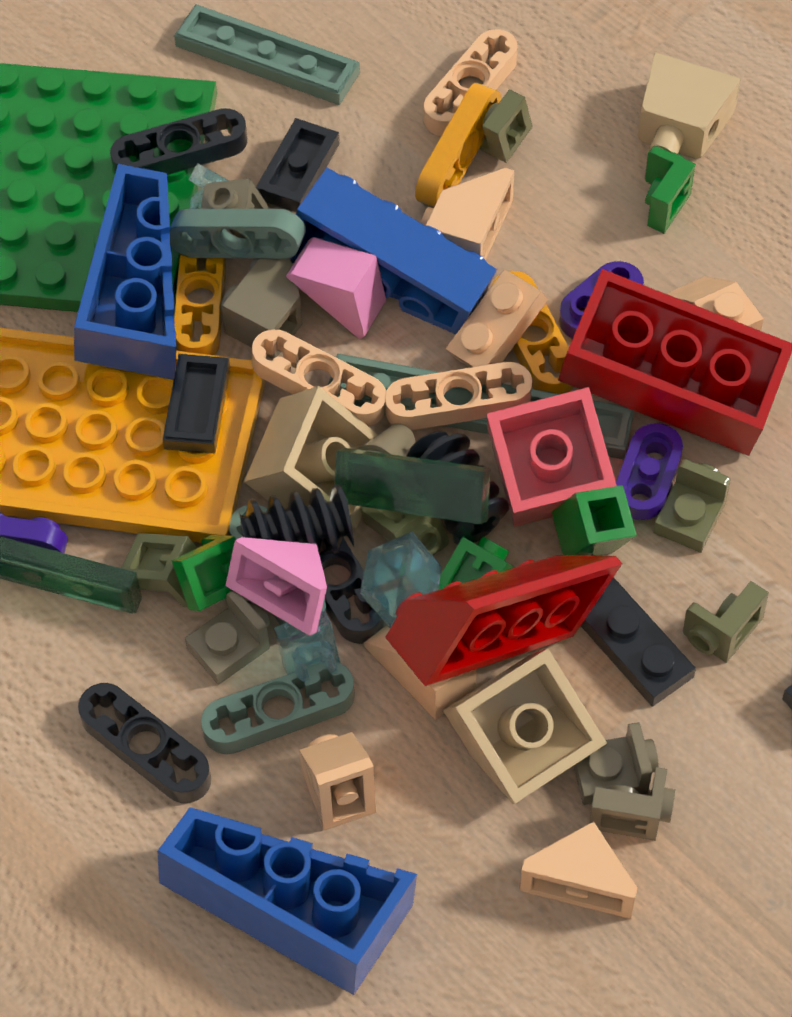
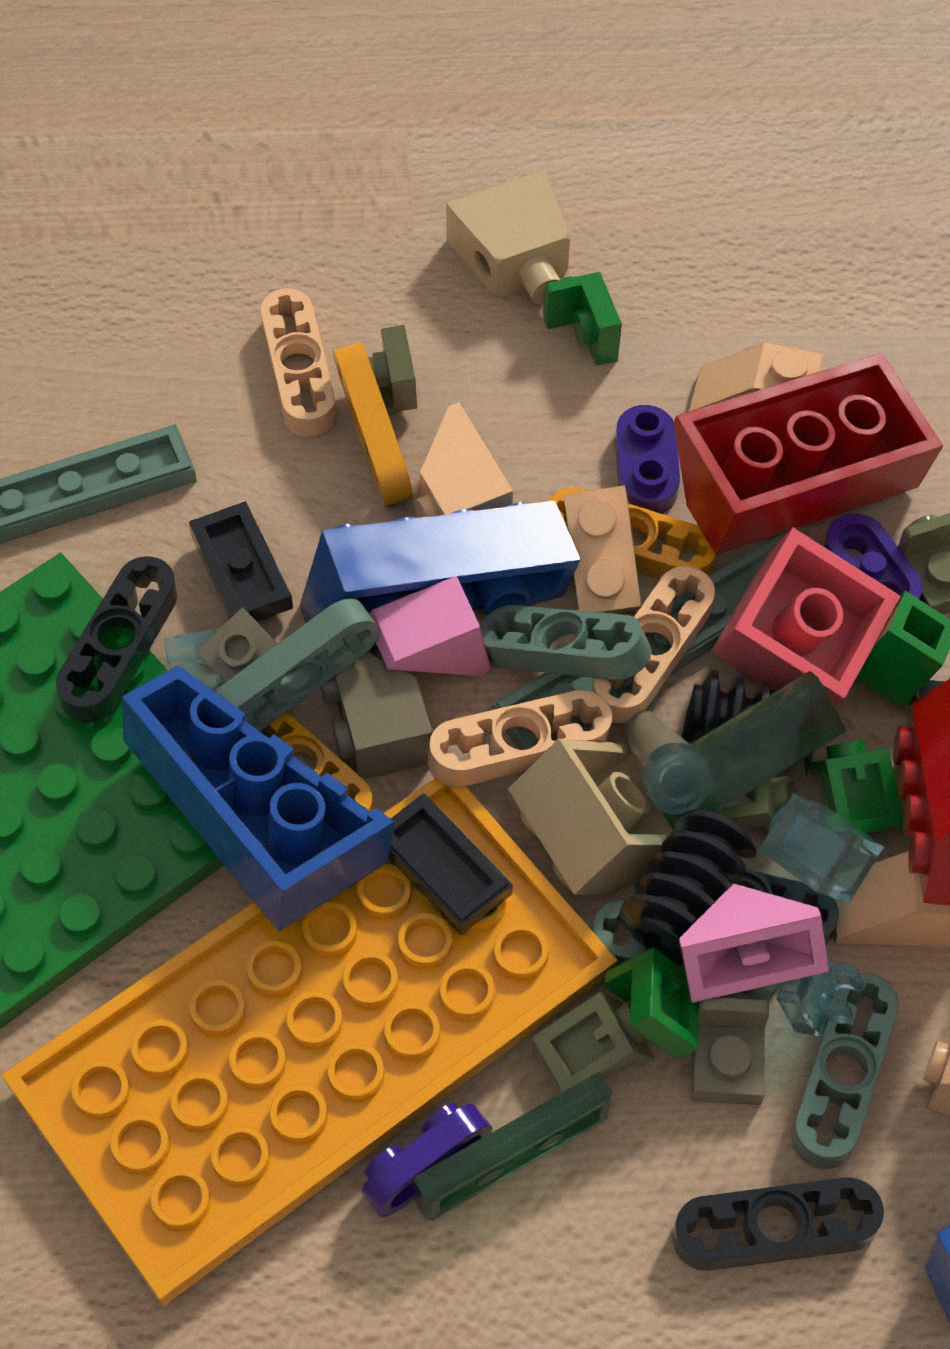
camera: 50 degrees left, 0 degrees up
none -> sand green beam [480,605,652,680]
none -> clear light blue tile [640,743,713,815]

